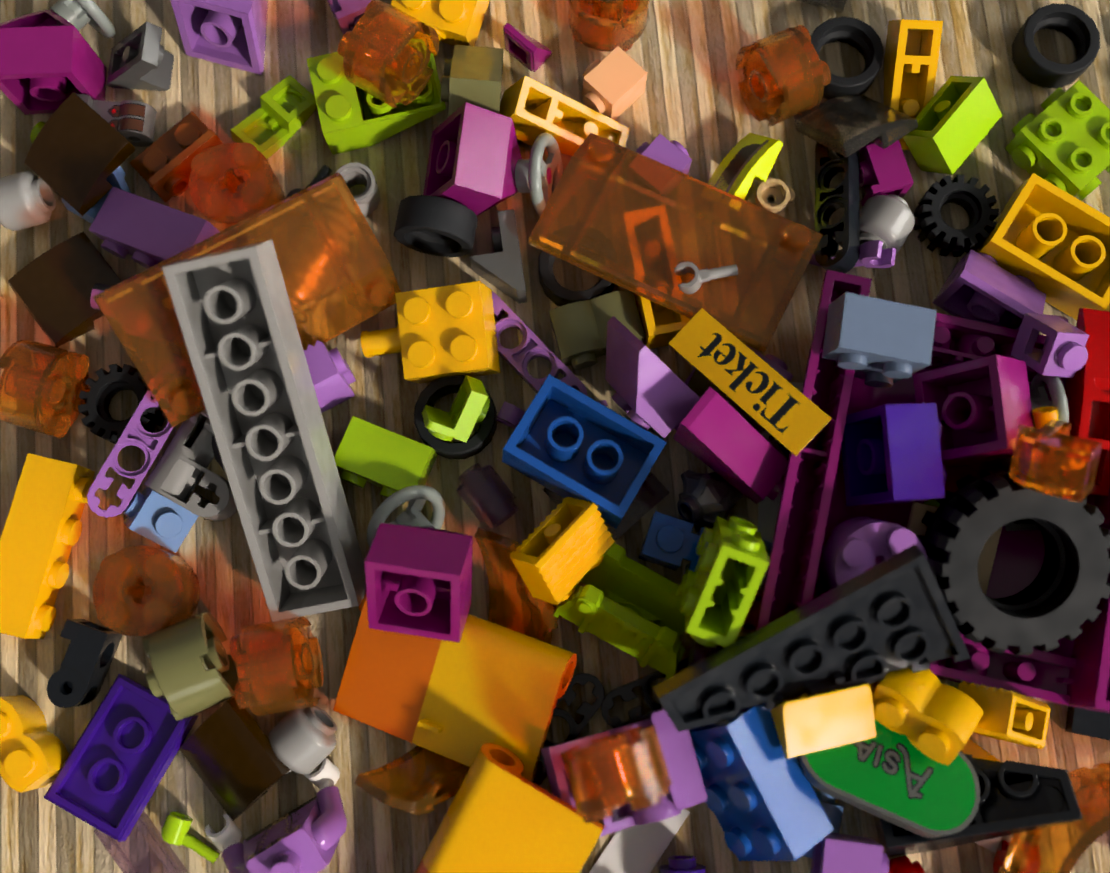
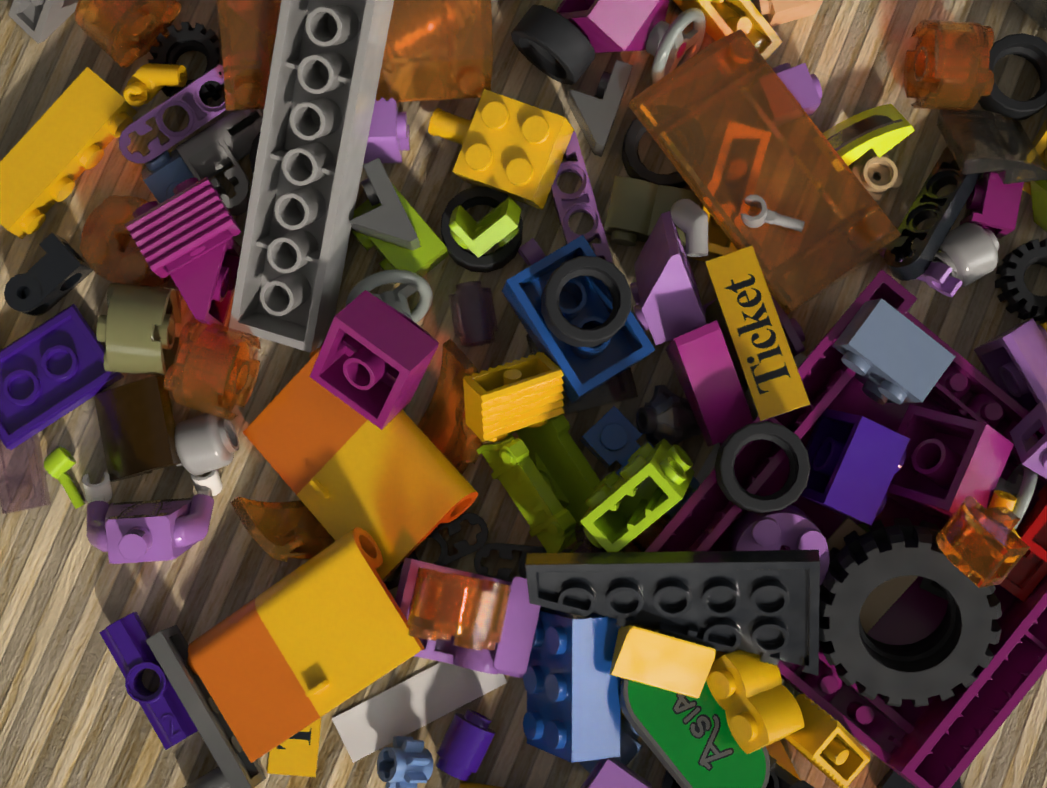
camera: 20 degrees right, 5 degrees up
none -> yellow arm [123,63,187,107]
none -> magenta brick [125,177,241,278]
none -> magenta slope [170,238,242,333]
none -> dark grey slope [350,158,421,250]
none -> black tyre [541,256,631,347]
none -> light grey arm [670,198,708,257]
none -> black tyre [714,421,811,513]

